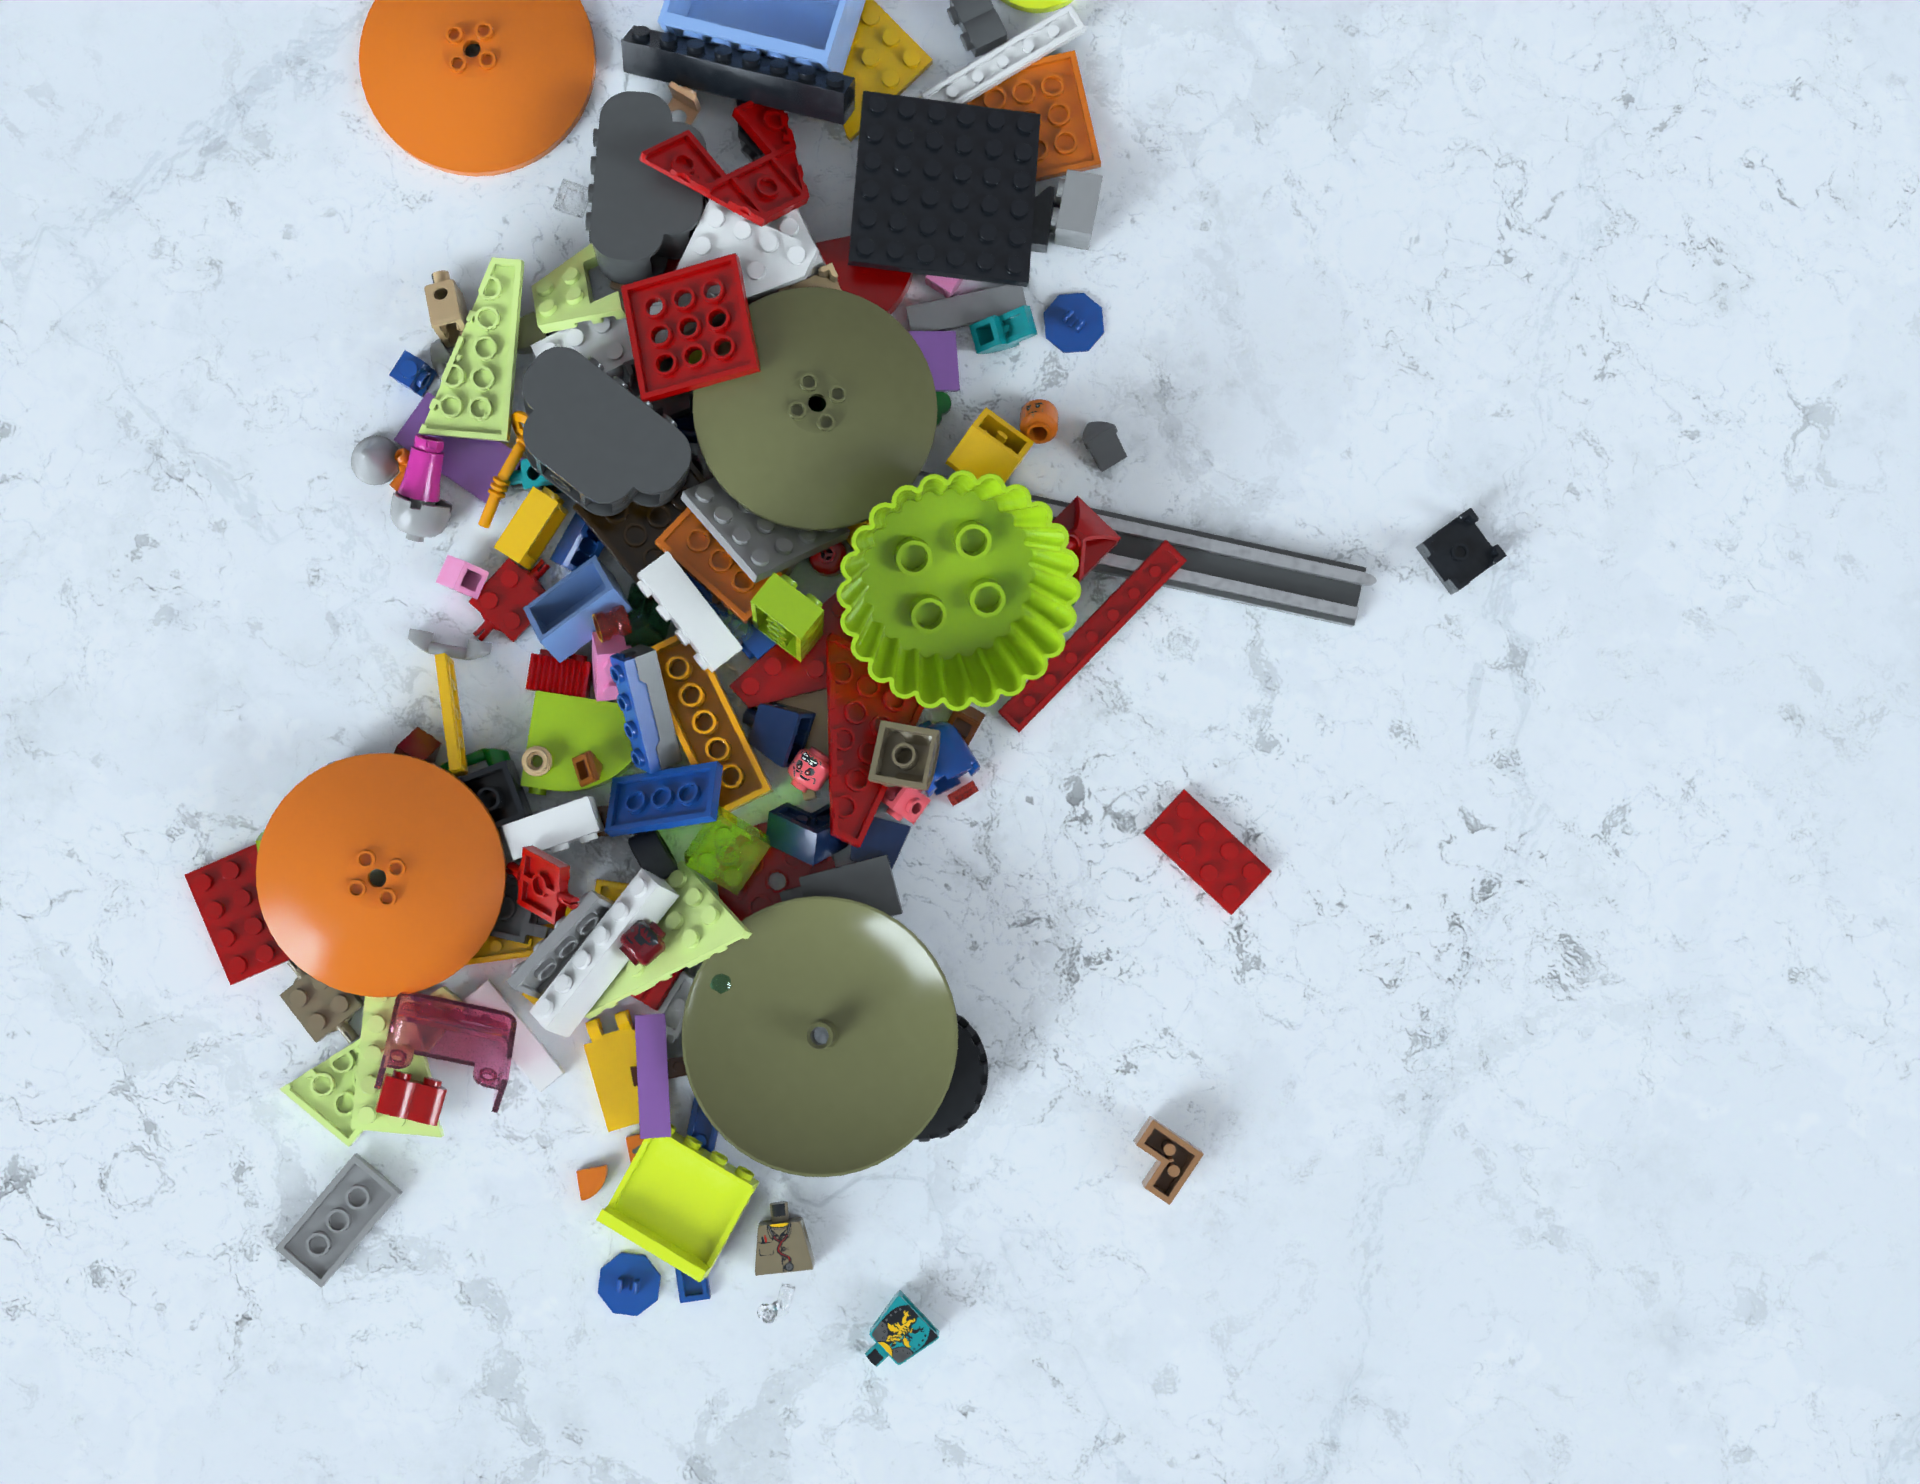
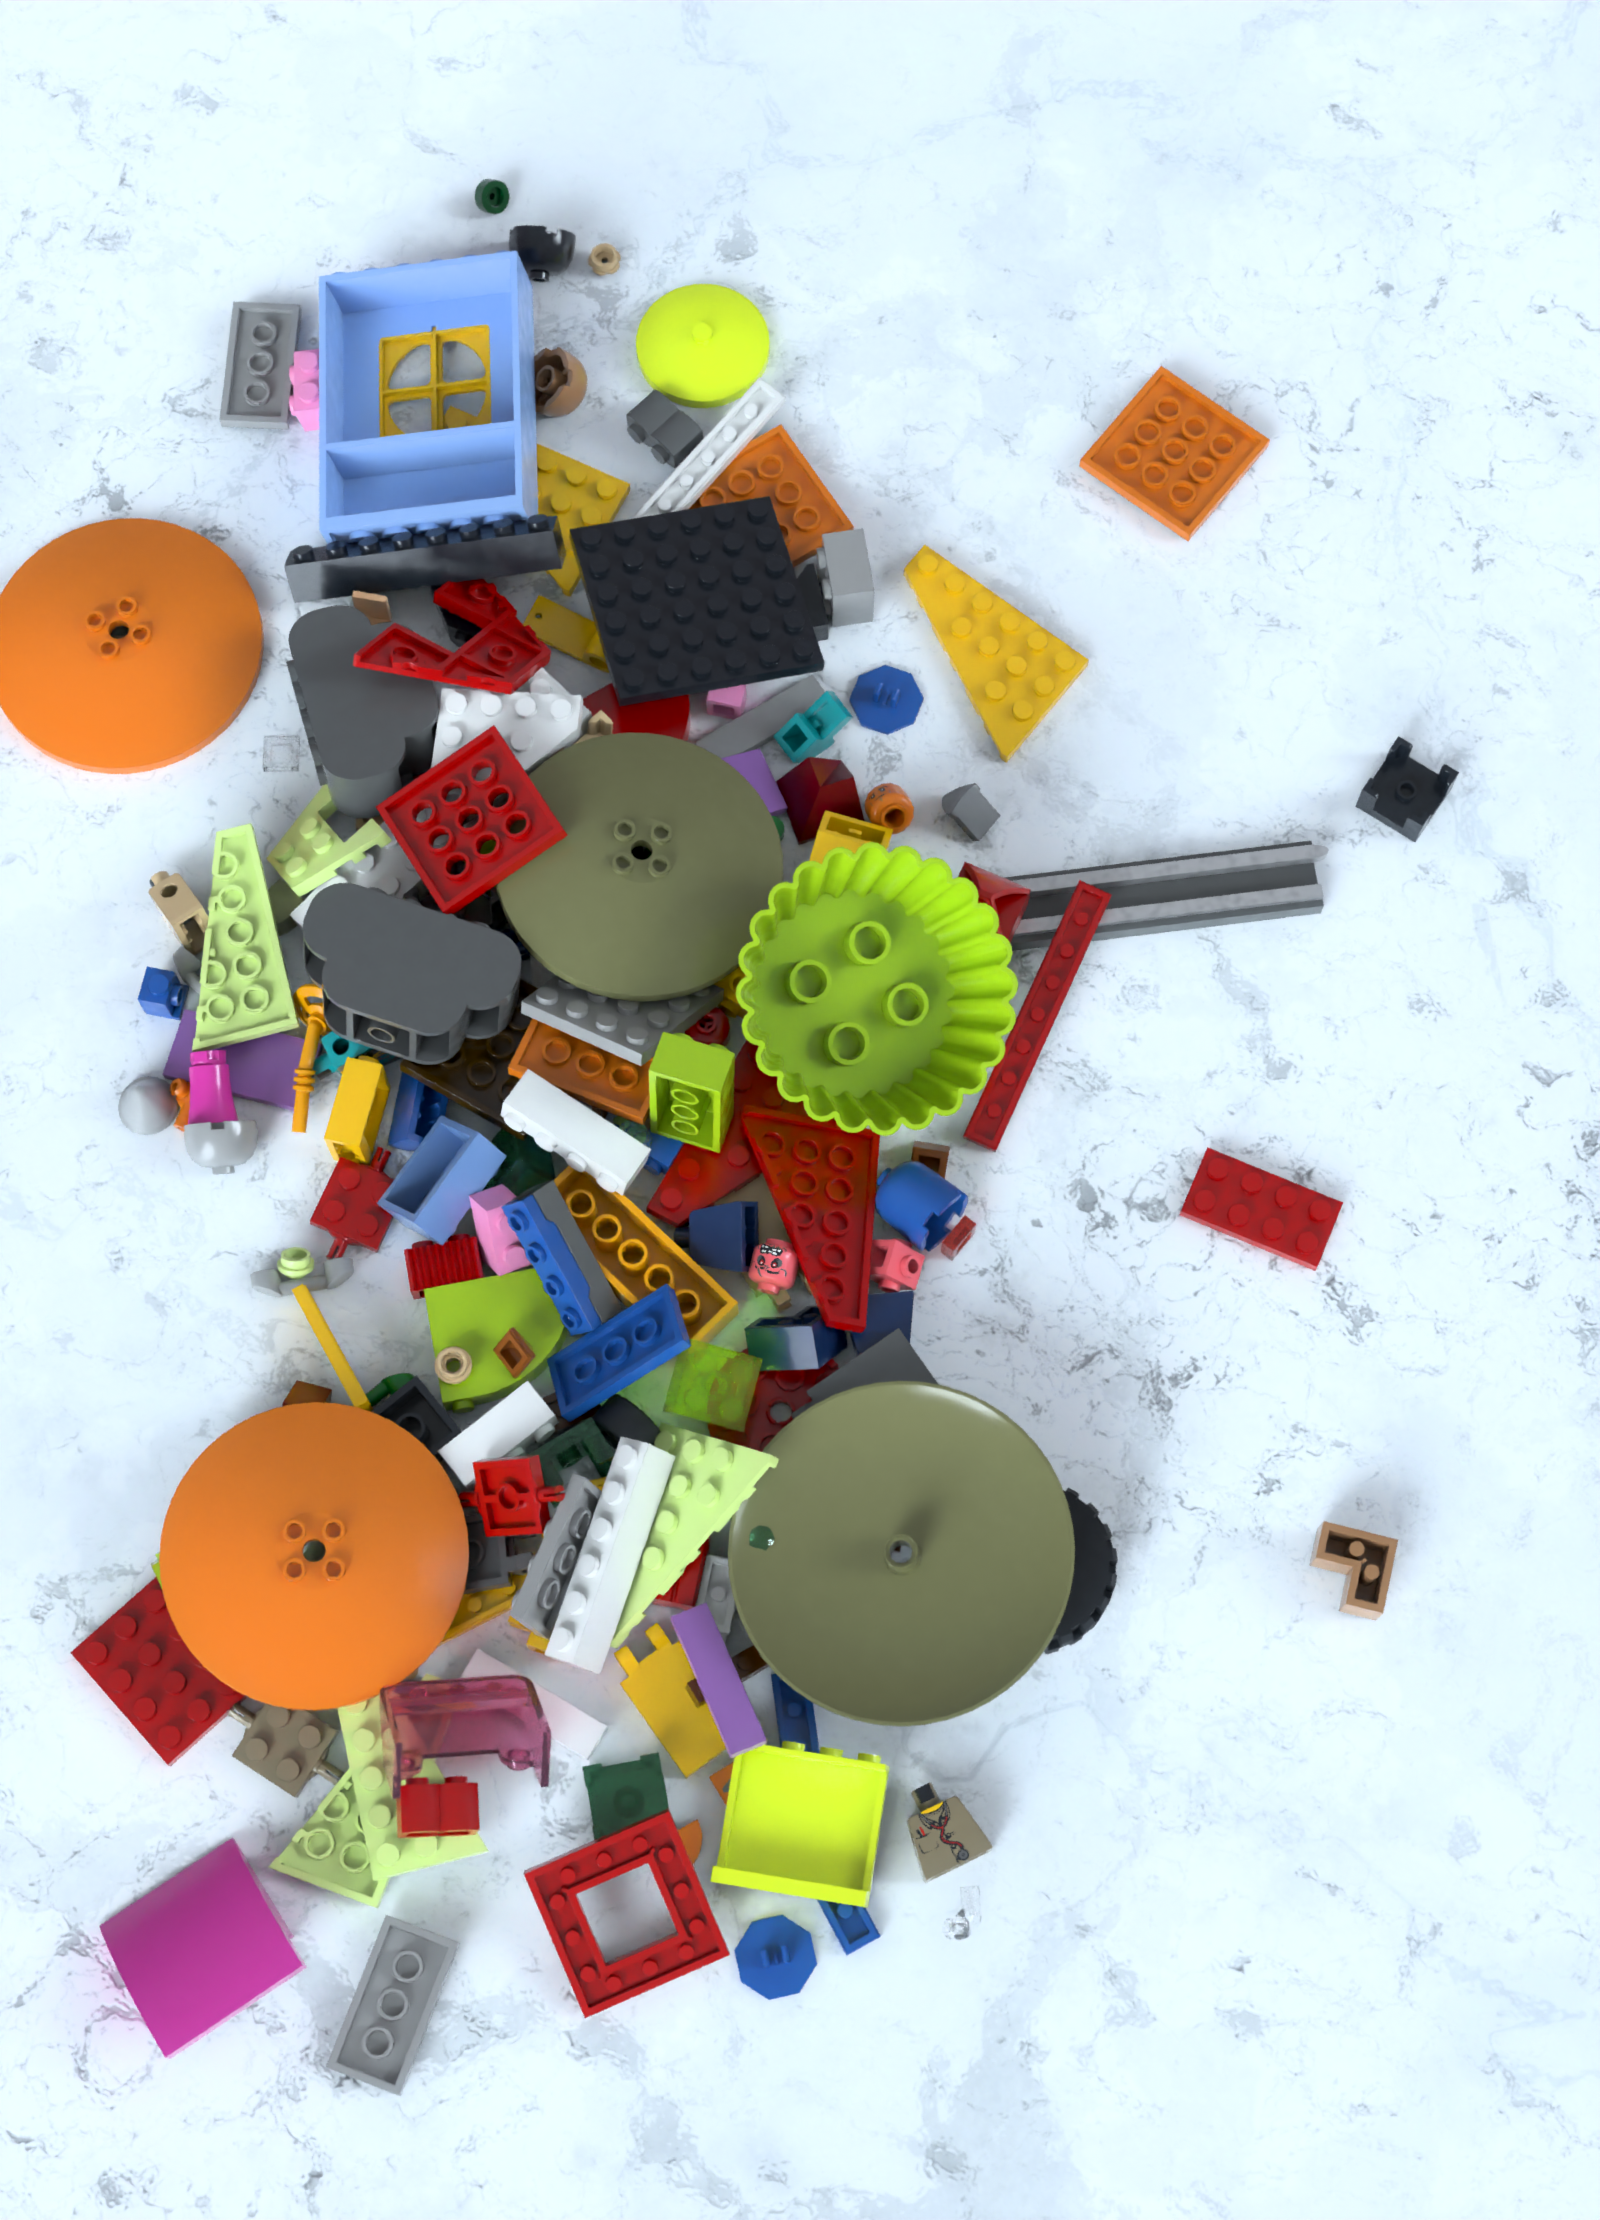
camera: 20 degrees left, 15 degrees down
bright pink brick [436,555,489,599] -> none
clear red wheel [592,605,632,643] -> none
dark red head [619,920,666,966] -> none
torso [865,1290,940,1367] -> none
dark tan slope [868,720,941,791] -> none
none -> dark pink slope [99,1838,307,2059]
none -> yellowish green plate [277,1247,314,1279]
none -> yellow door [523,595,609,673]
none -> red plate [524,1808,730,2018]
none -> clear green panel [526,1417,614,1508]
none -> clear green panel [582,1752,670,1840]
none -> dark red slope [776,757,865,845]
none -> yellow wing [904,545,1089,763]
none -> orange plate [1079,366,1270,541]

